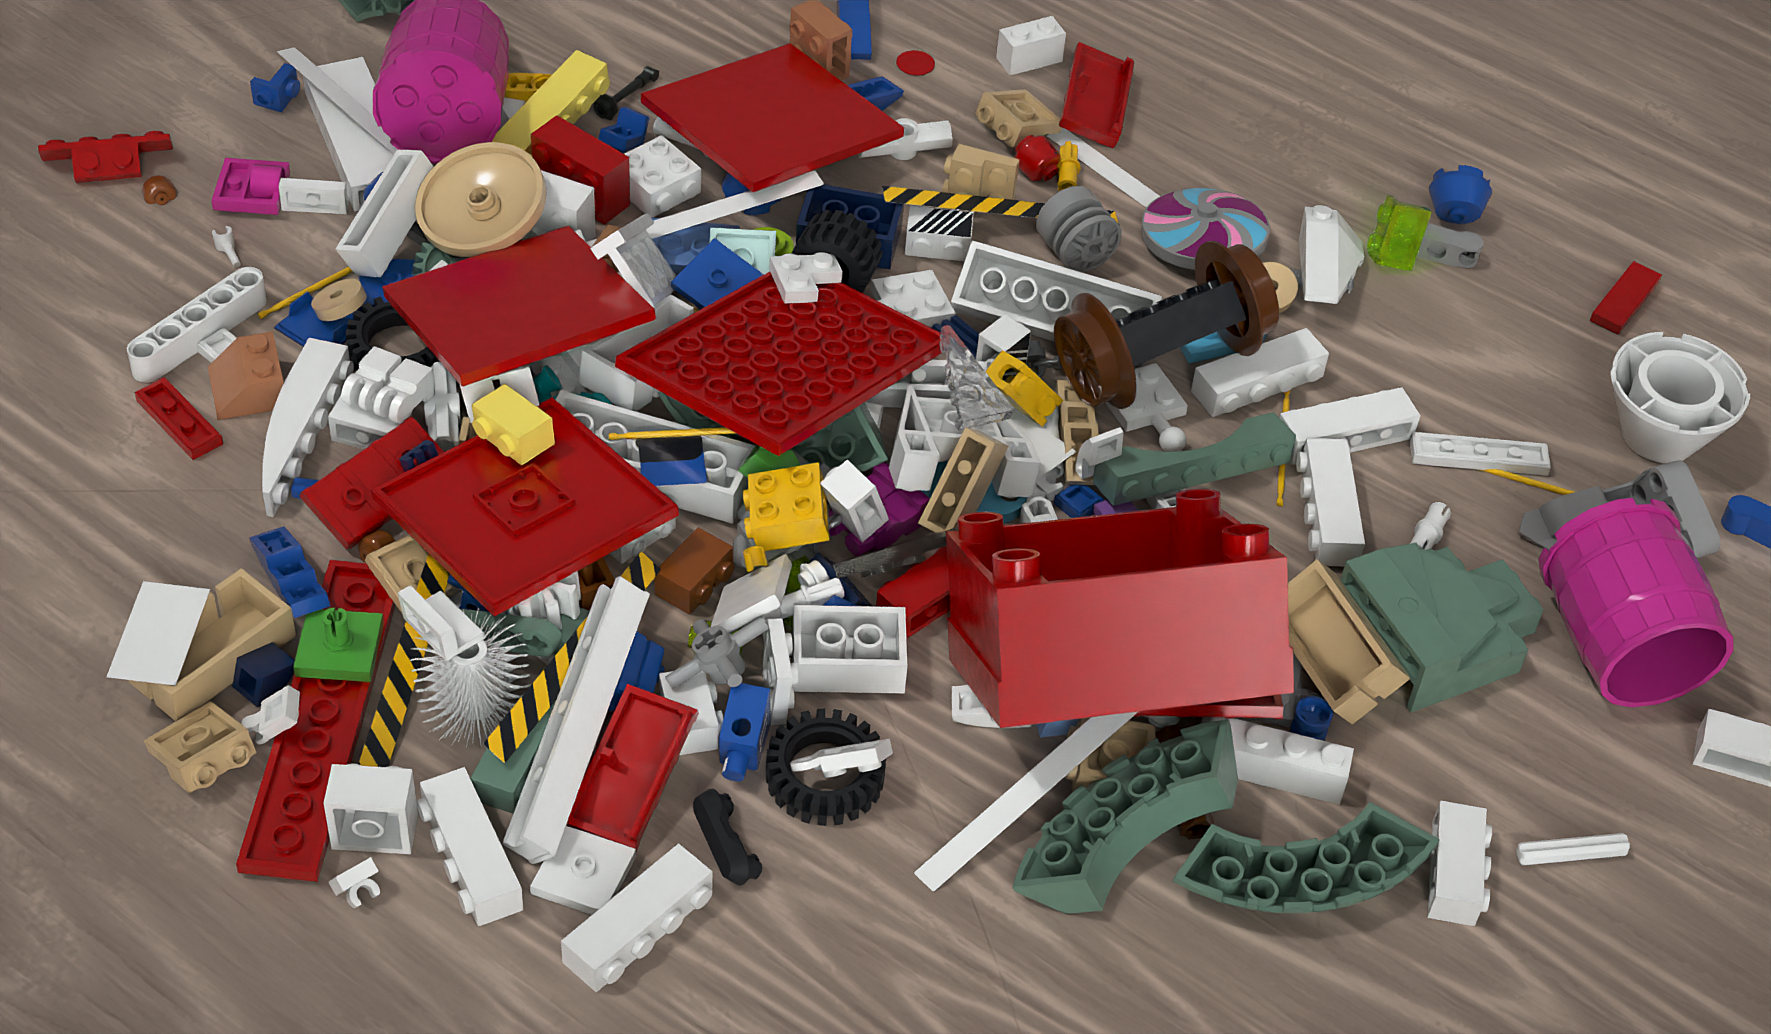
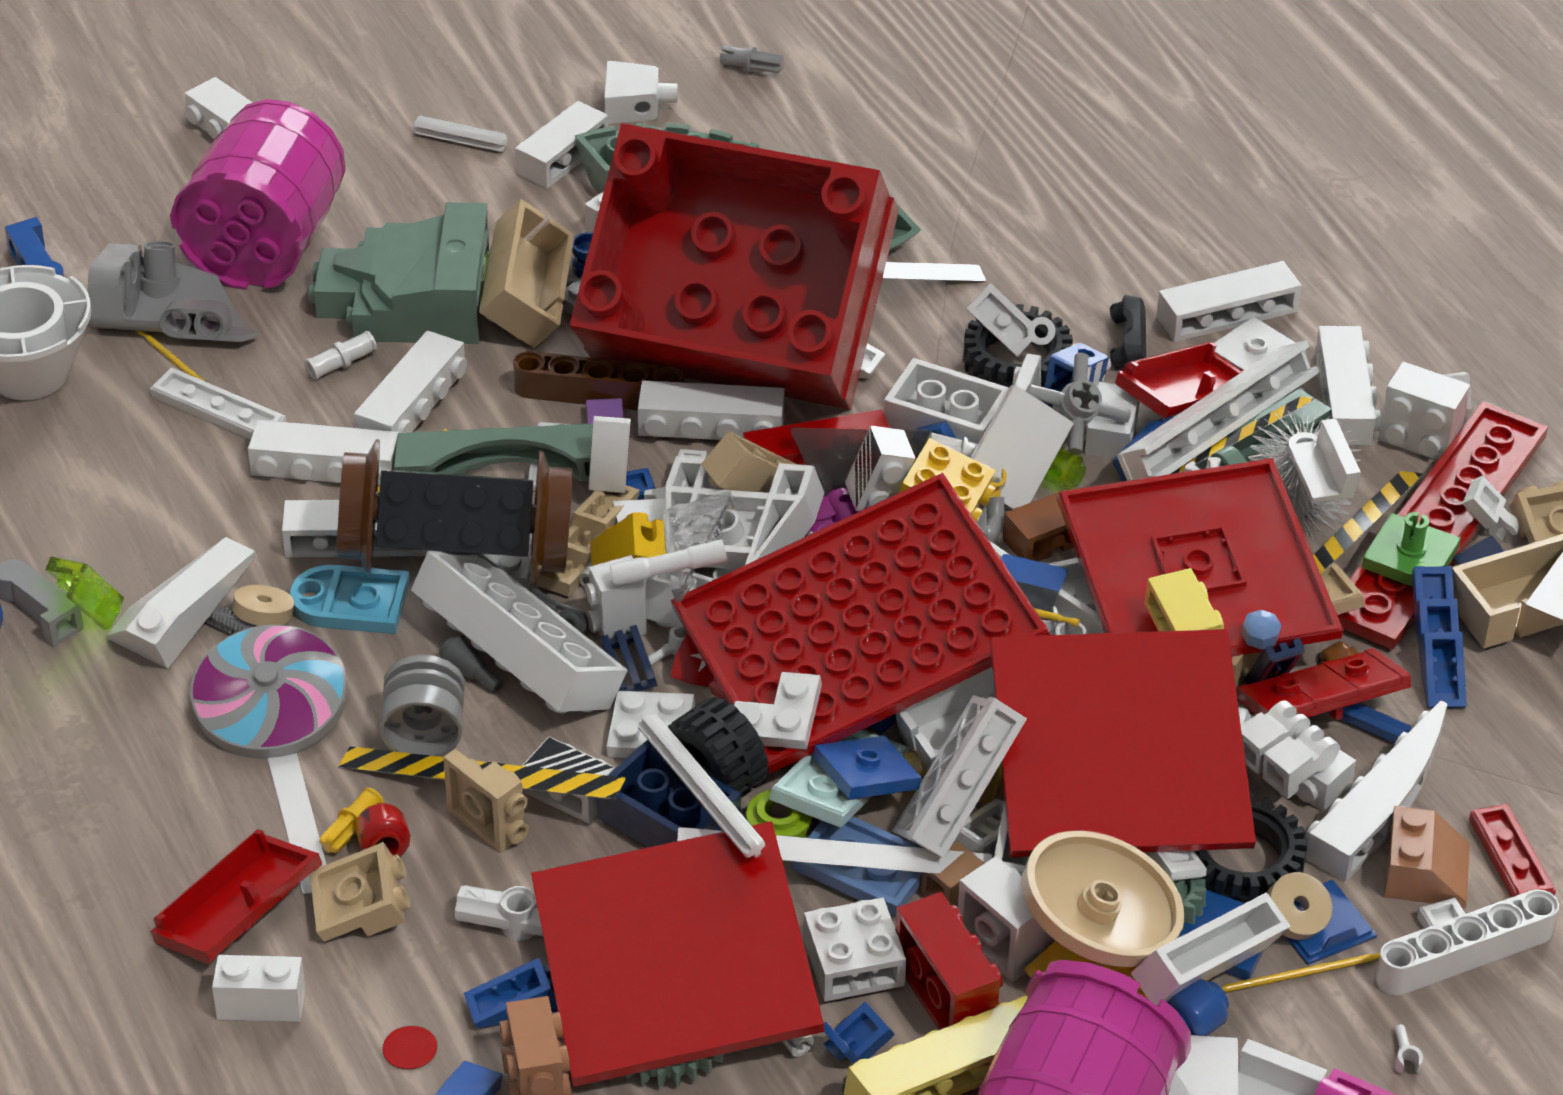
camera: 150 degrees left, 5 degrees down
none -> white torso [604,61,678,124]
none -> white piece [610,539,727,587]
none -> white axle [638,713,765,858]
none -> medium blue tile [1241,610,1282,650]

